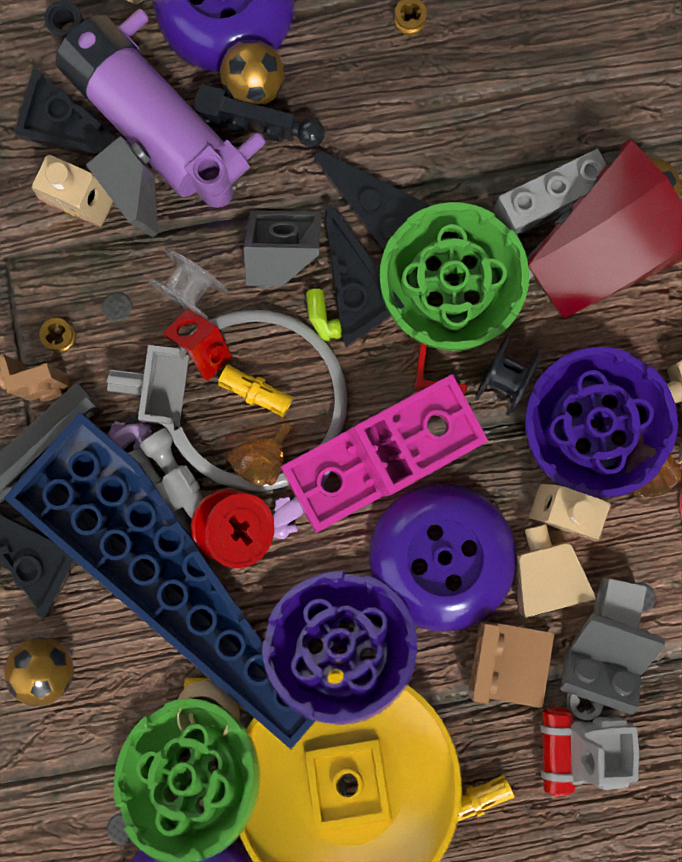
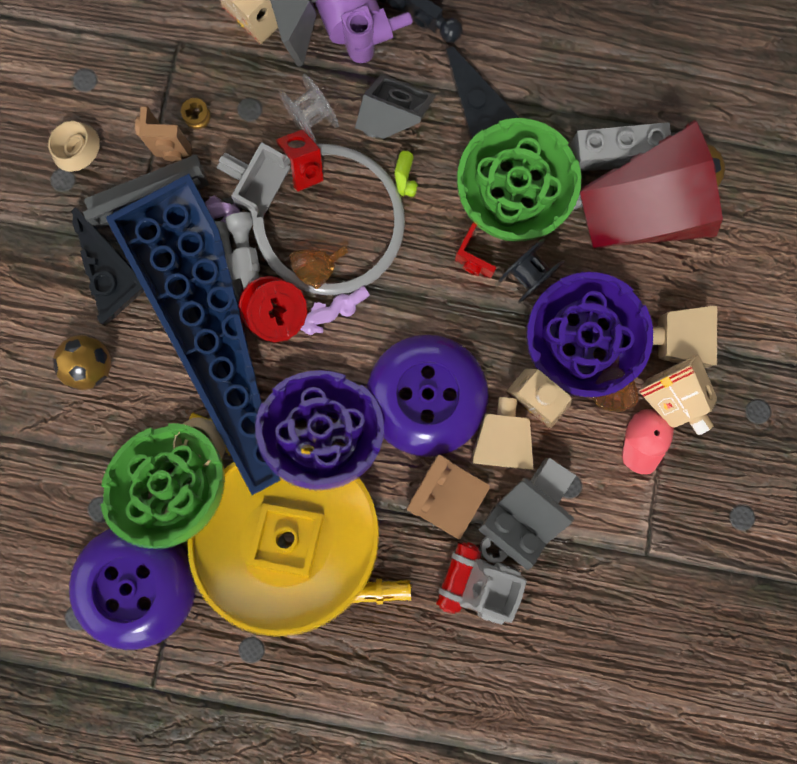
camera: 15 degrees right, 0 degrees up
yellow pin [218,364,293,418] -> none
dark pink bracket [280,374,488,533] -> none
black wing [324,204,404,348] -> none

